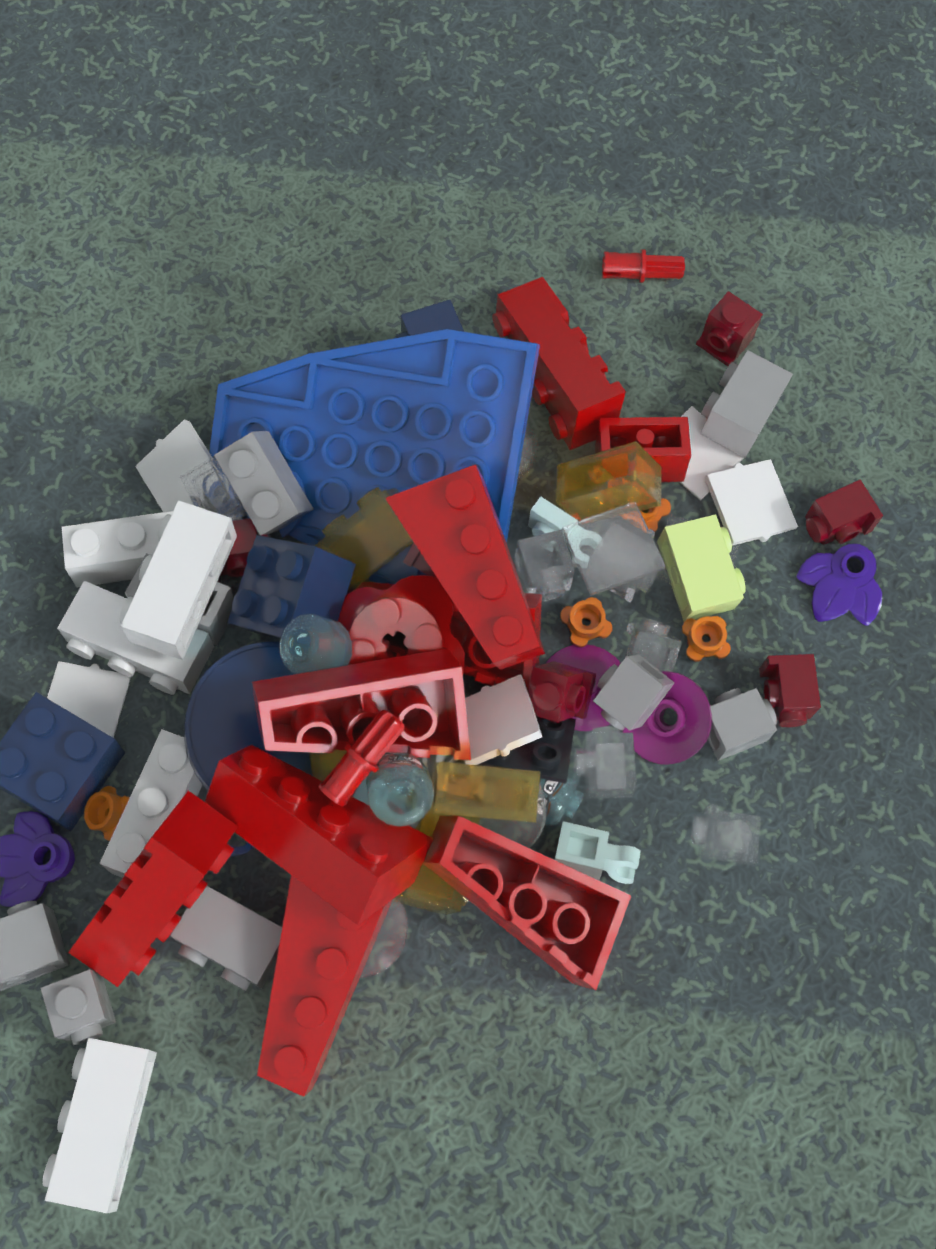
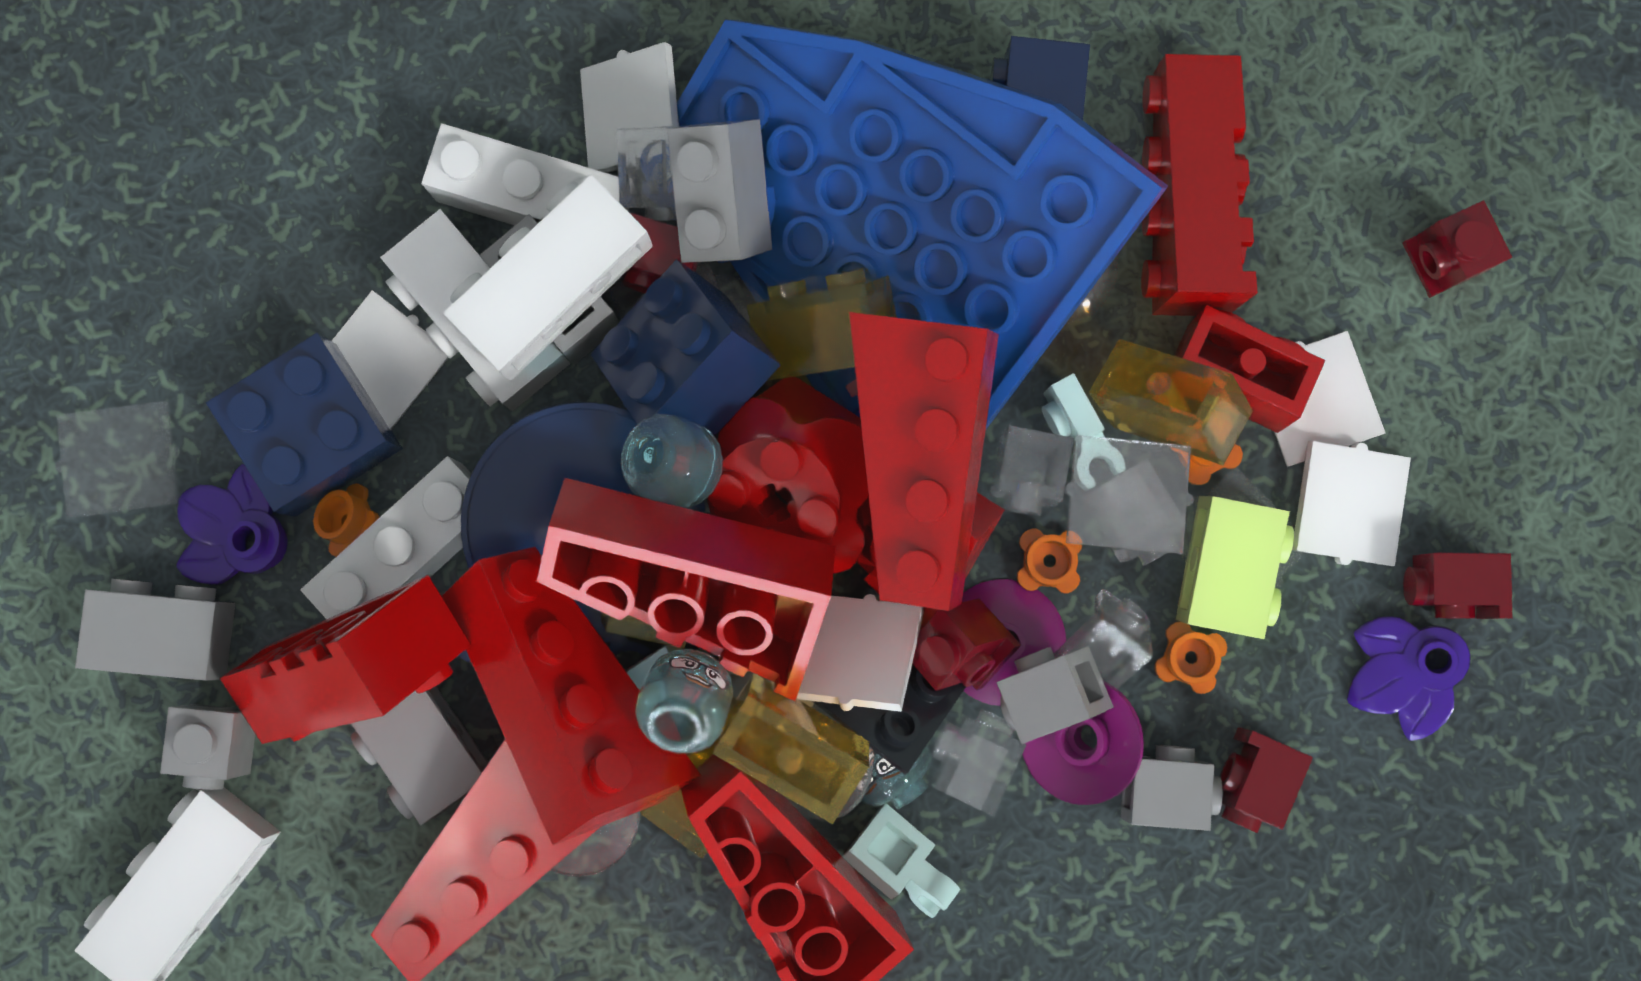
camera: 25 degrees right, 15 degrees up
red axle [318,710,405,807] -> none
red axle [602,249,685,283] -> none
clear bracket [691,803,761,866] -> none
light grey brick [700,350,793,458] -> none

